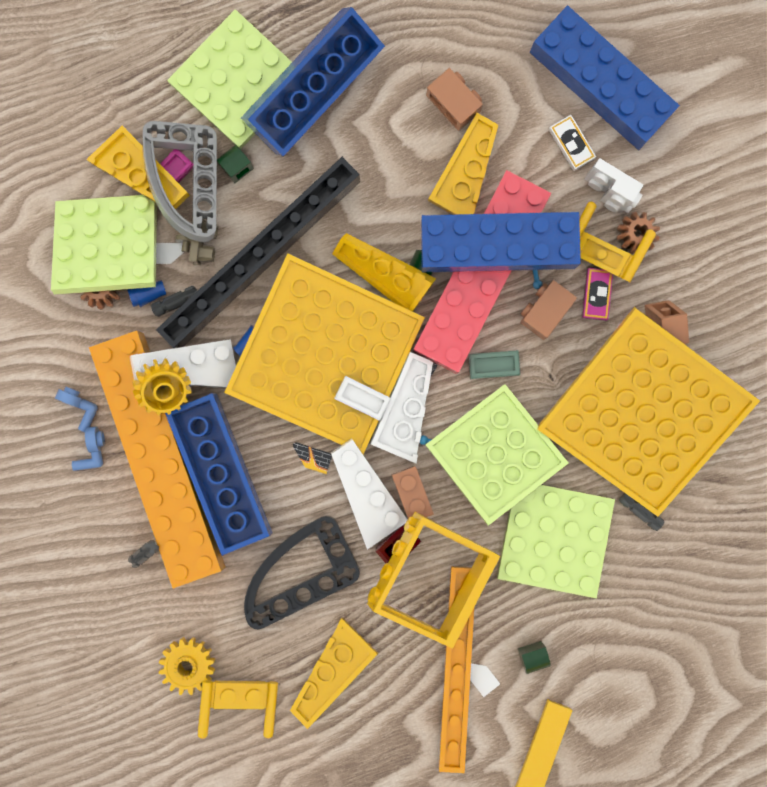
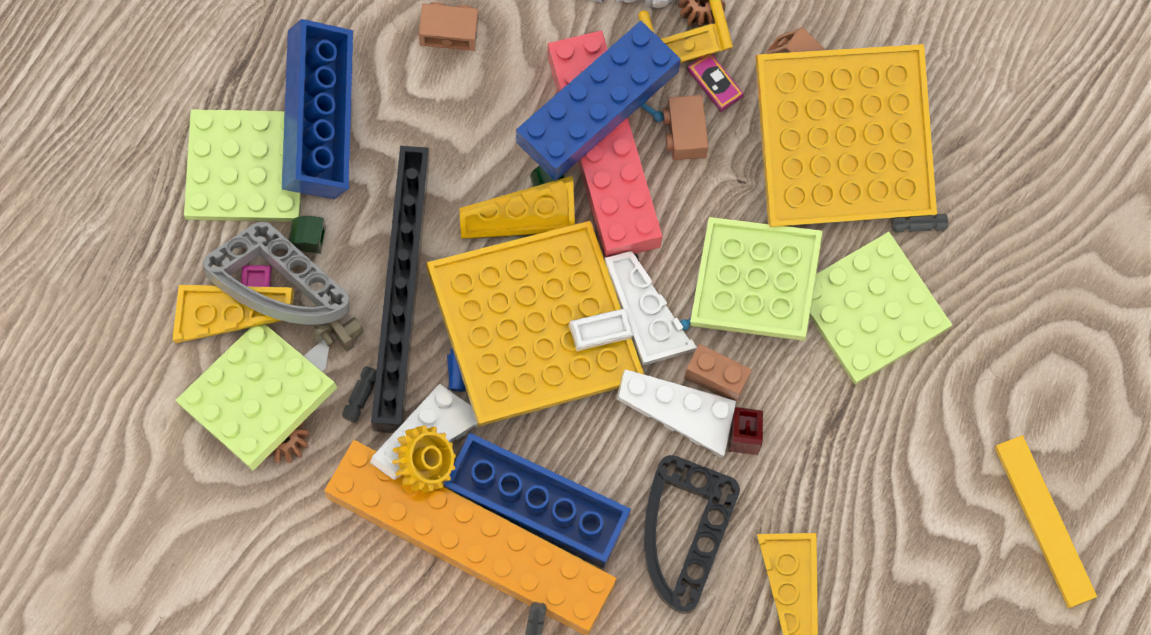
camera: 45 degrees left, 15 degrees down
medium blue plate [55,387,98,432] -> none
medium blue plate [72,427,105,471] -> none
blue cone [127,280,167,308] -> none
sticker [293,442,332,474] -> none
yellow window [367,512,500,649] -> none
yellow wing [428,113,498,215] -> none
light orange plate [439,566,474,773] -> none
sand green tile [468,350,520,379] -> none
white sticker [470,663,500,697] -> none
dark green brick [517,641,551,674] -> none

